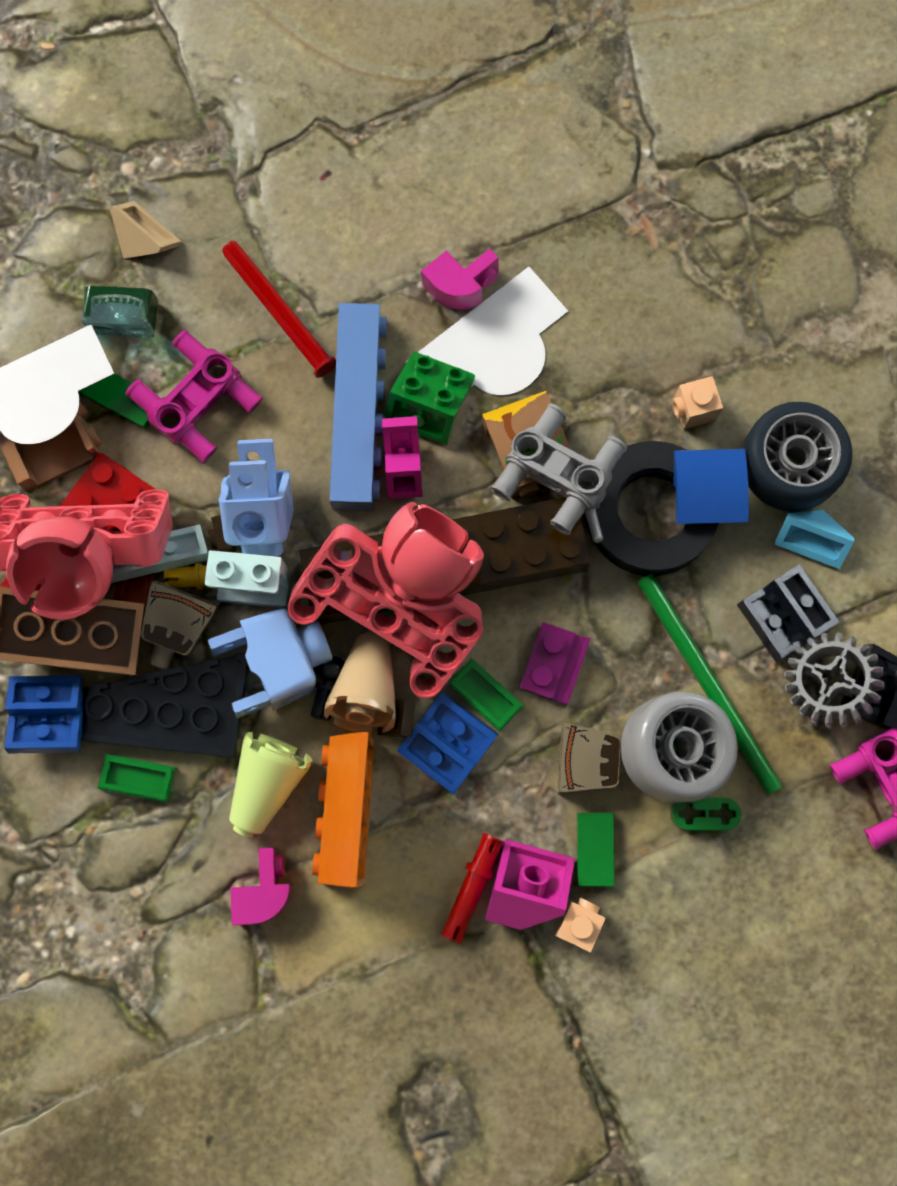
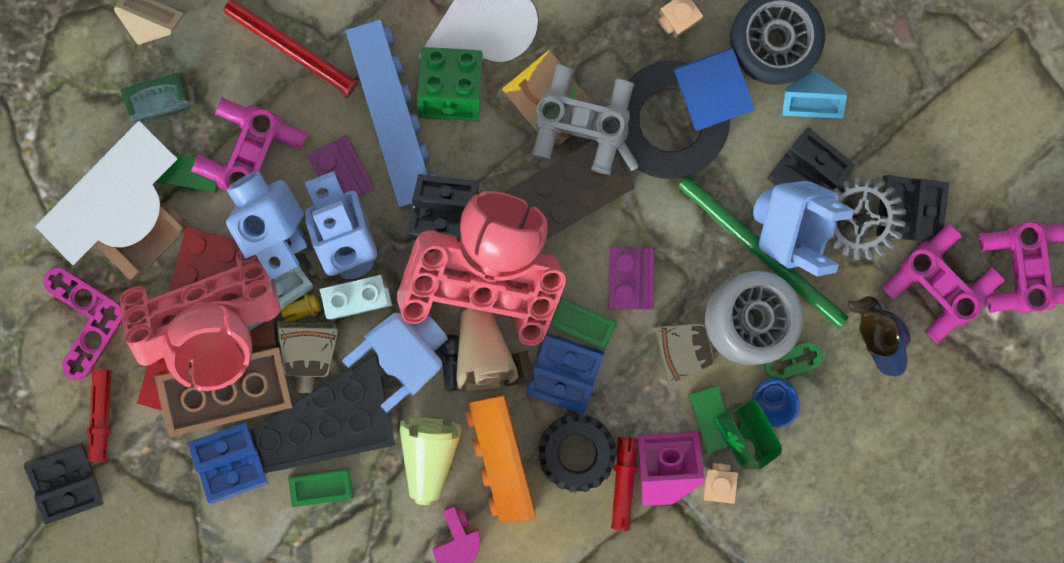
camera: 20 degrees left, 10 degrees up
dark pink brick [382,416,423,499] -> none
none -> light blue piece [226,171,309,279]
none -> magenta plate [307,135,376,198]
none -> black slope [407,174,480,241]
none -> black tyre [539,413,616,493]
none -> green piece [714,400,782,470]
none -> blue hair [752,377,800,428]
none -> light blue piece [753,181,854,276]
none -> dark brown hair [848,296,911,376]

